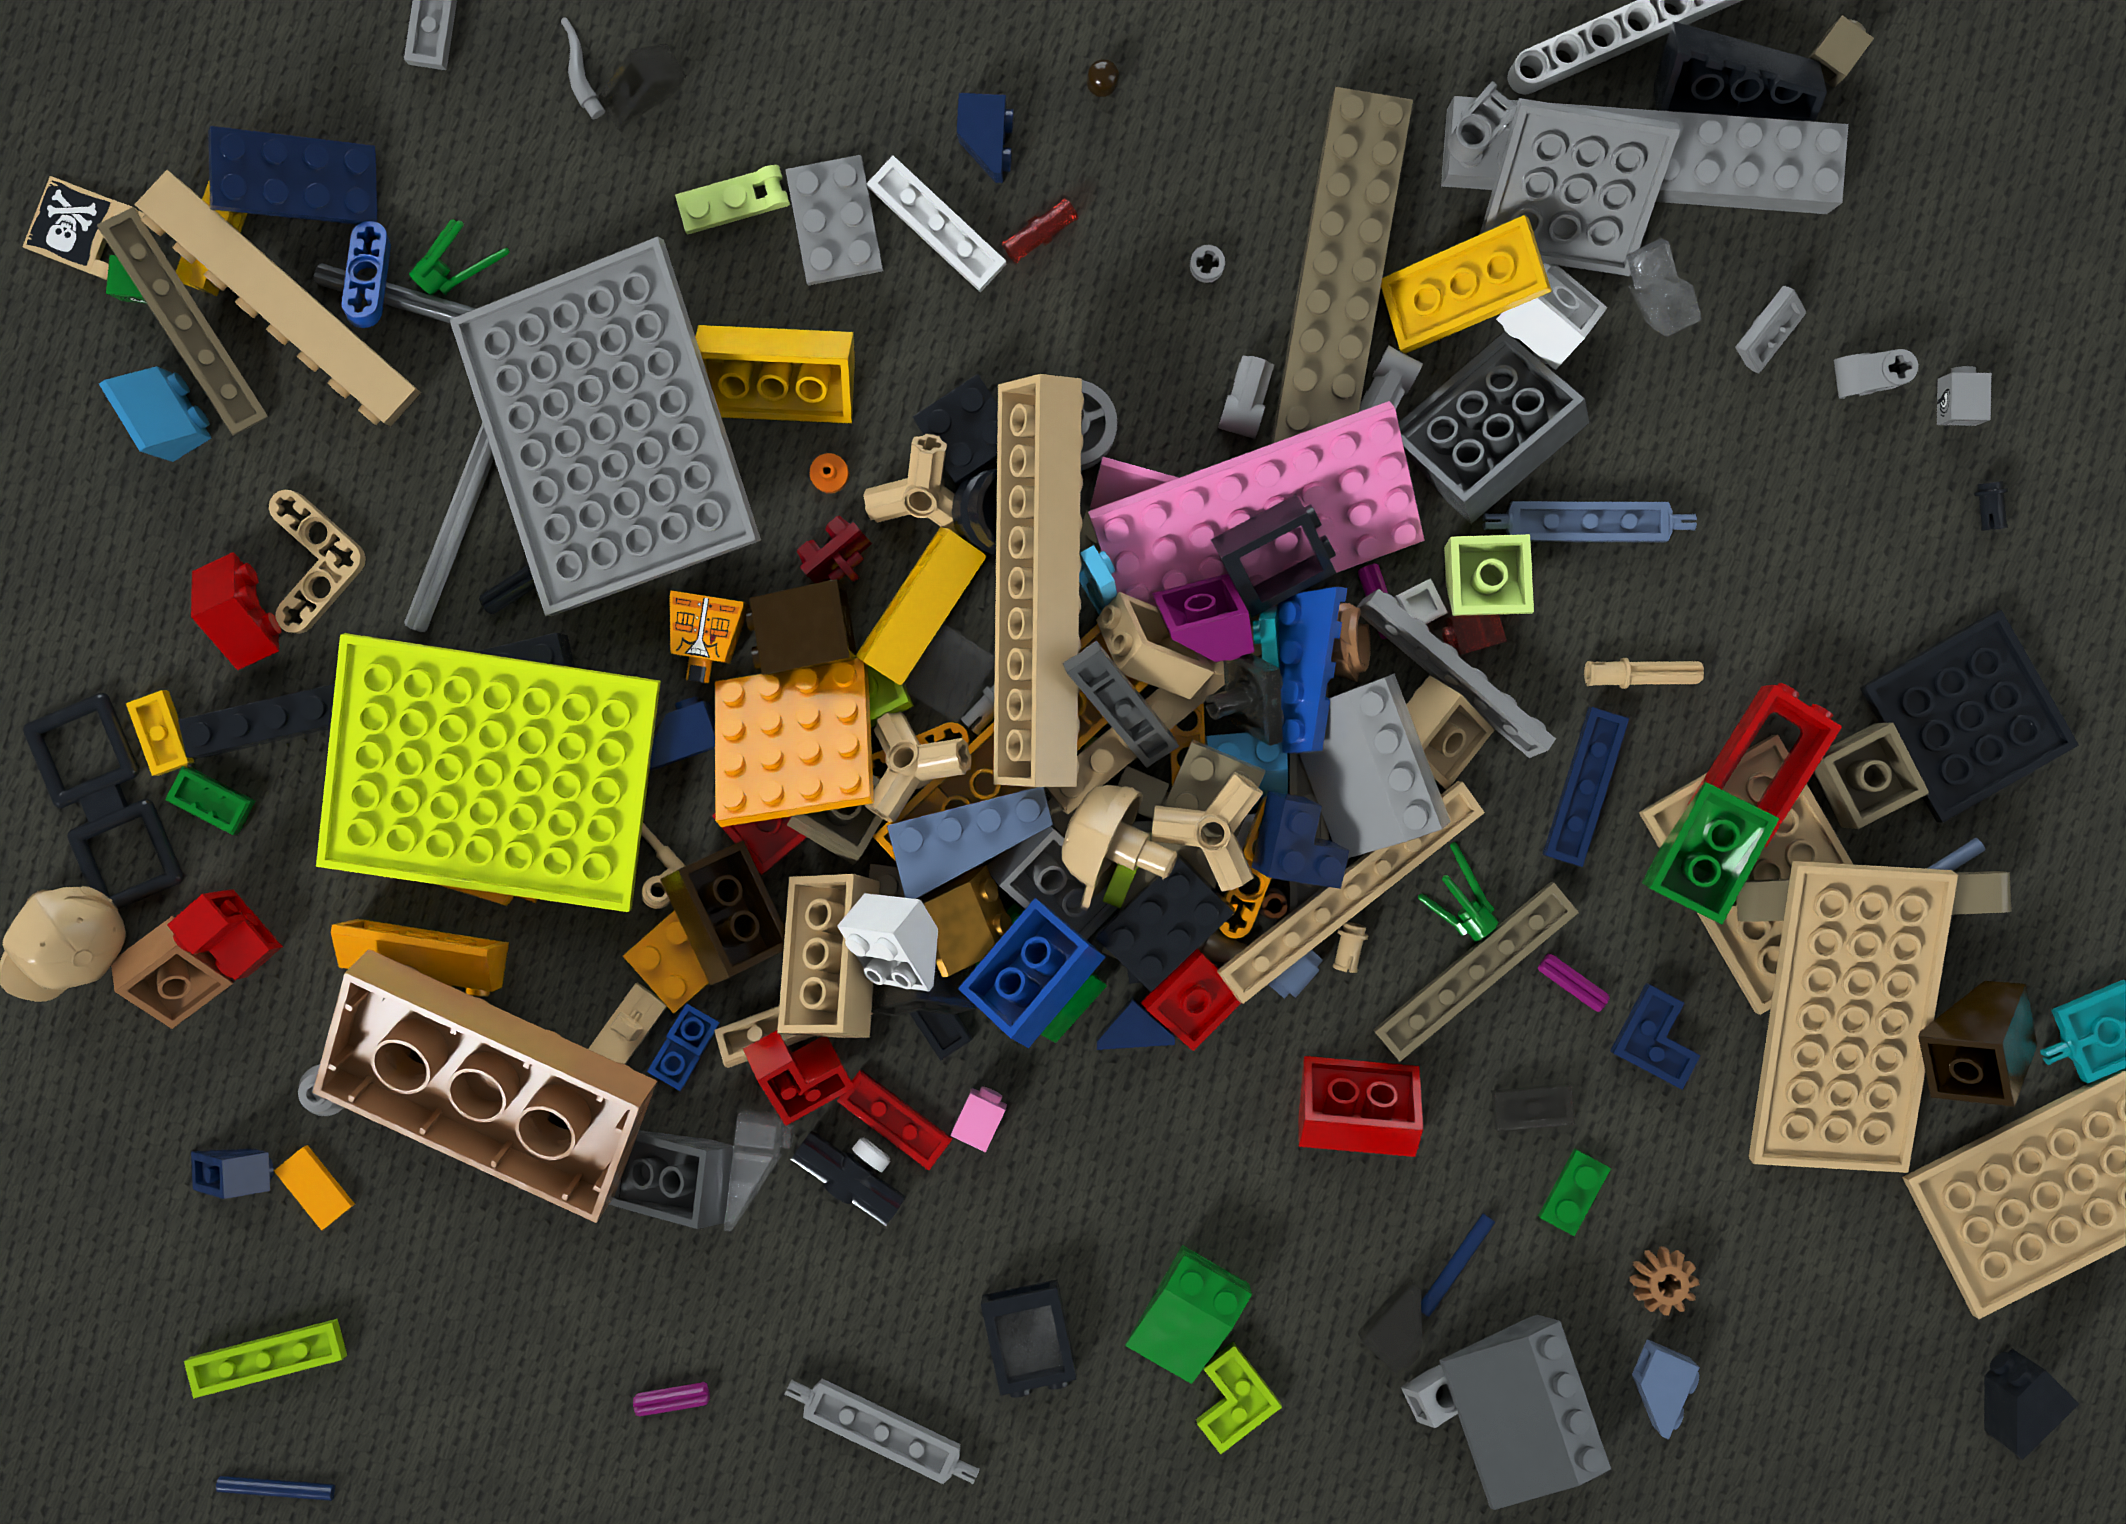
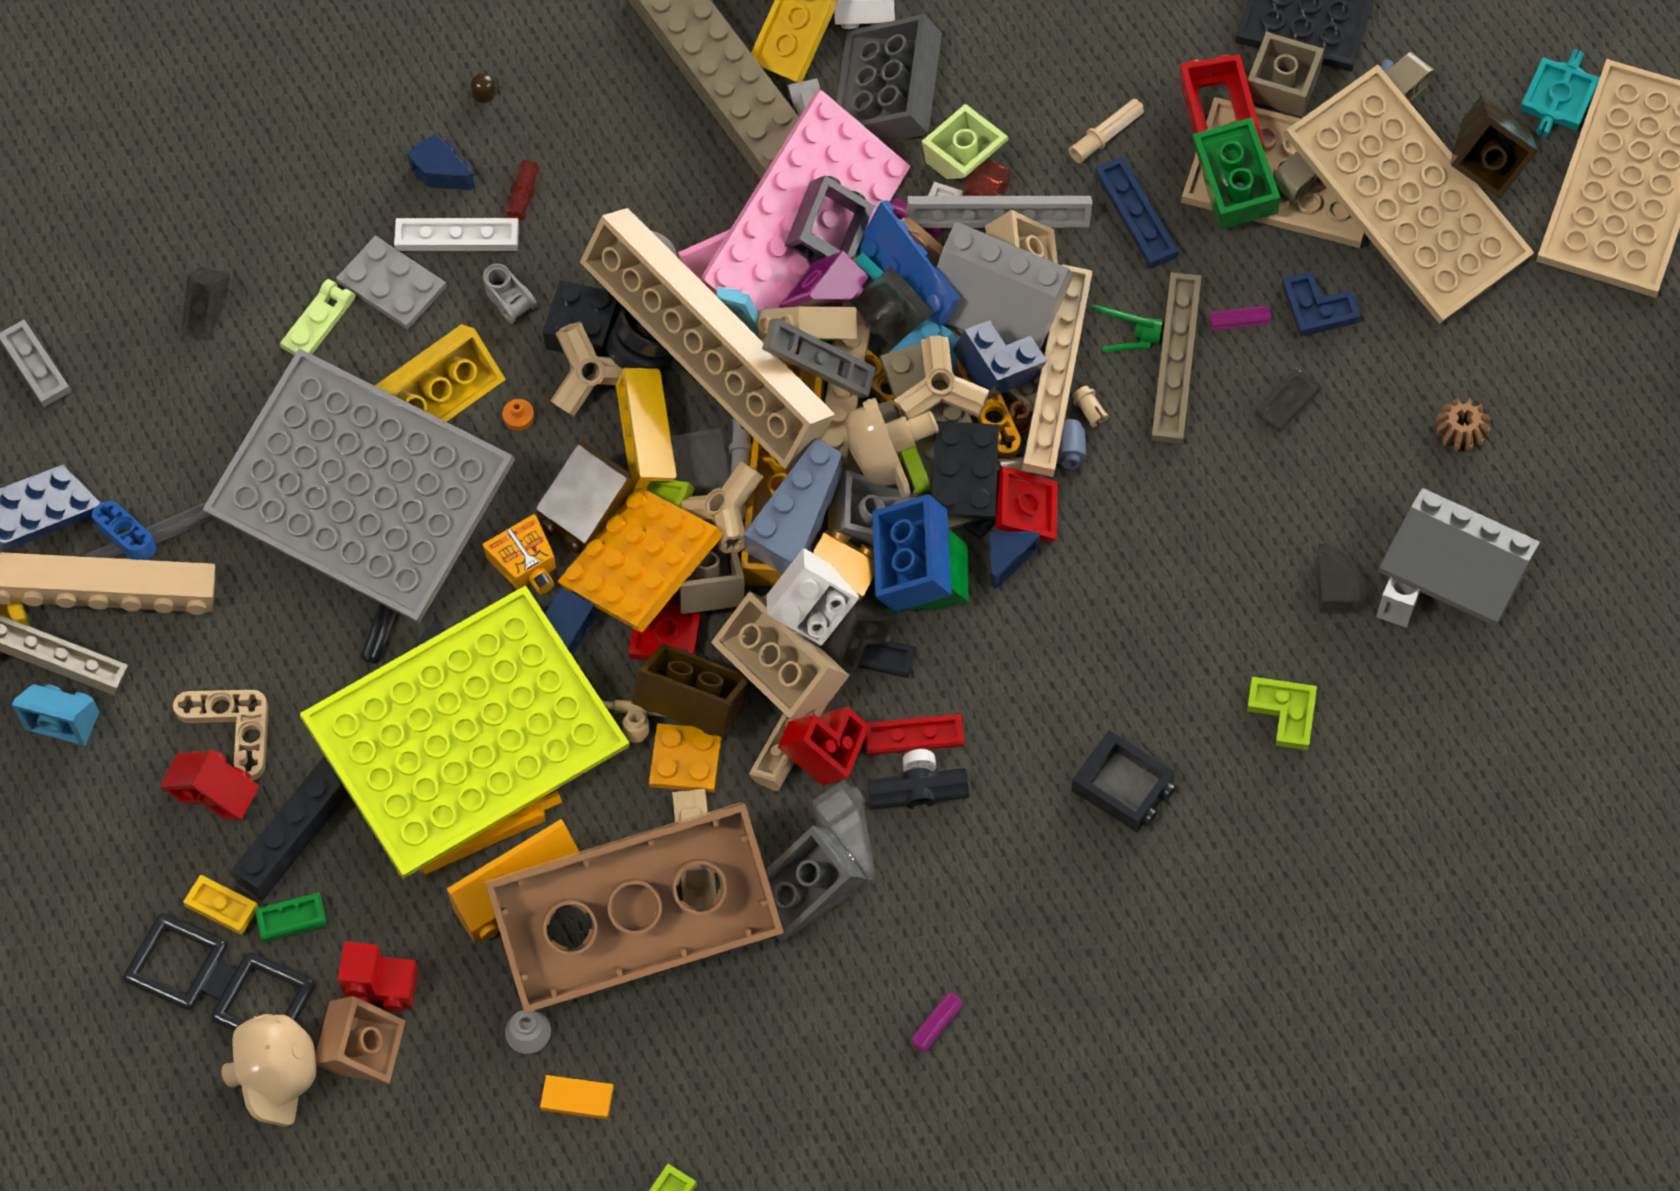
camera: 45 degrees left, 25 degrees down
dark blue slope [191,1149,274,1199] -> none
light grey axle [404,422,494,632] -> none
green plant [409,219,510,296] -> none
light grey animal [561,18,605,119] -> none
blue slope [647,1003,720,1092] -> none
light grey plate [784,1379,980,1485] -> none
dark red hips [797,516,872,583] -> none
bright pink brick [950,1086,1007,1152] -> none
green slope [1125,1245,1252,1384] -> none
light grey bush [1190,245,1225,283] -> none
light grey piece [1218,355,1274,439] -> none
red slope [1298,1056,1423,1157] -> none
dark blue bar [1417,1213,1496,1317] -> none
sand blue plate [1483,501,1697,542] -> none
green plate [1538,1148,1611,1237] -> none
sand blue slope [1632,1339,1700,1439] -> none
none -> light grey piece [483,264,537,324]

